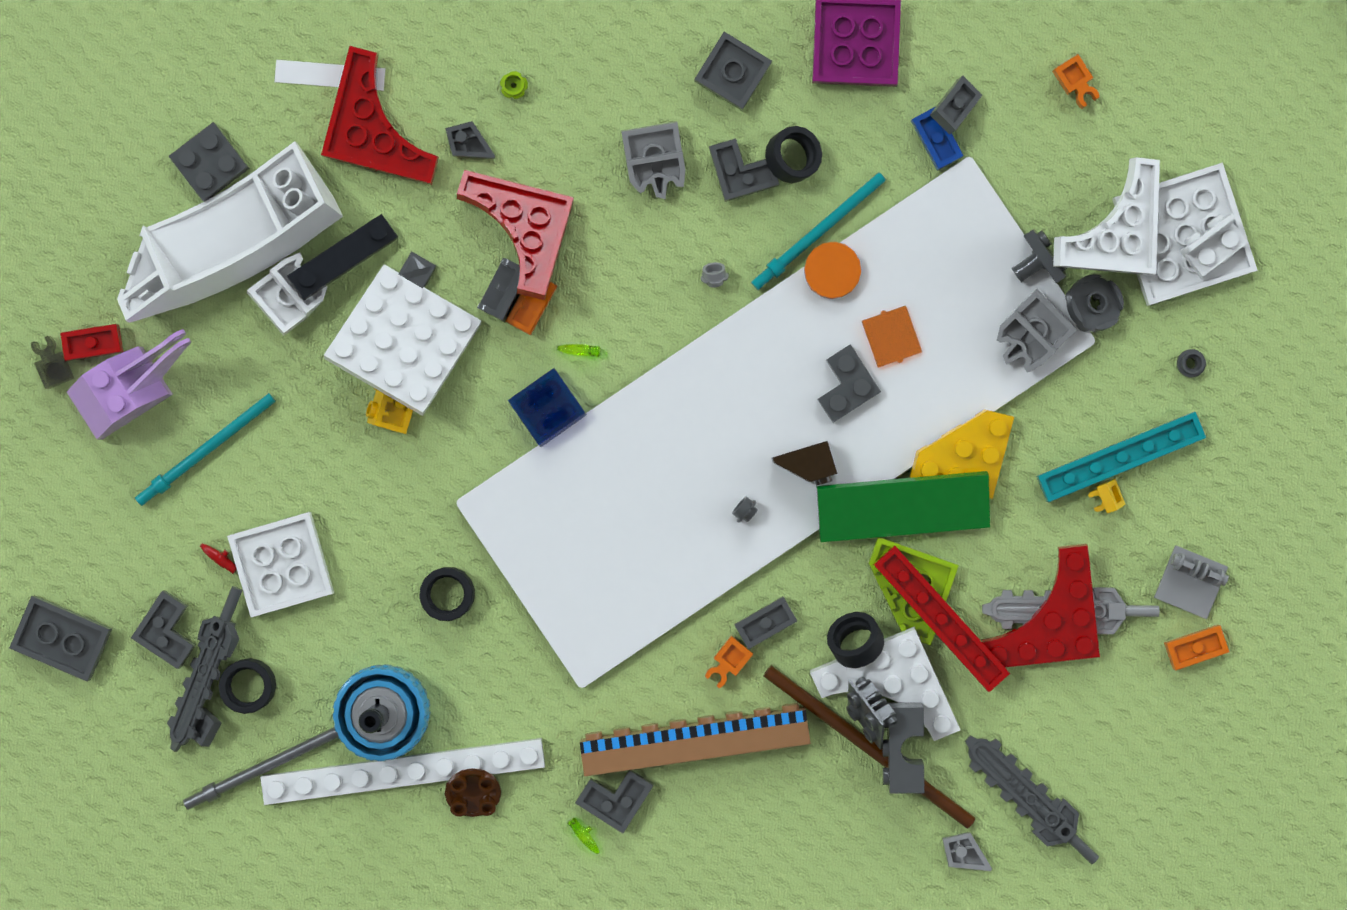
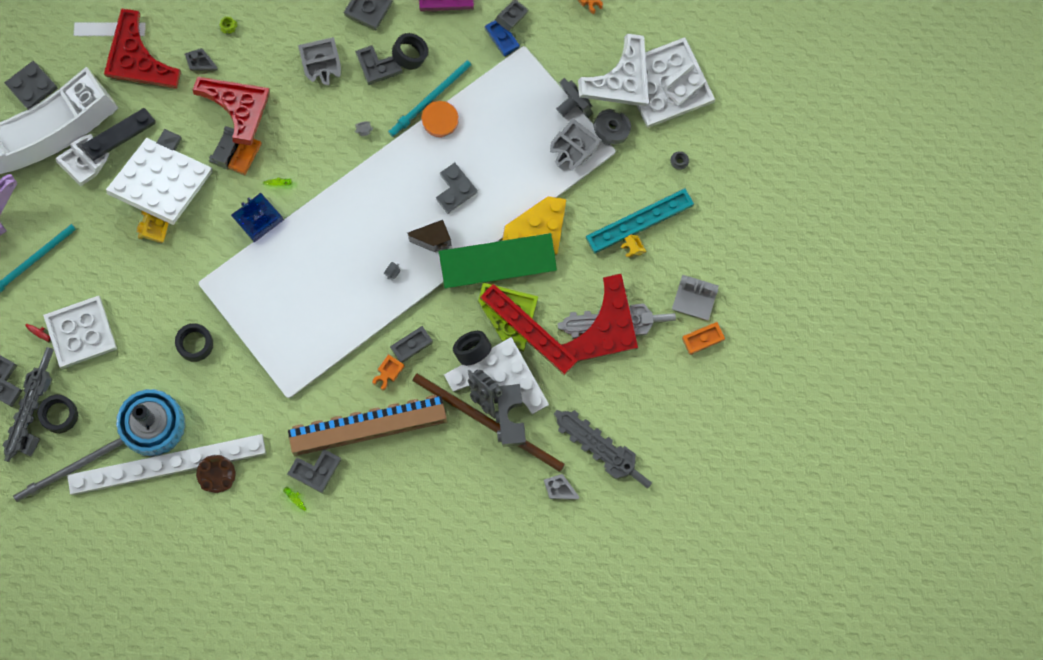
camera: 10 degrees left, 15 degrees down
clear orange piece [861,305,922,368] -> none

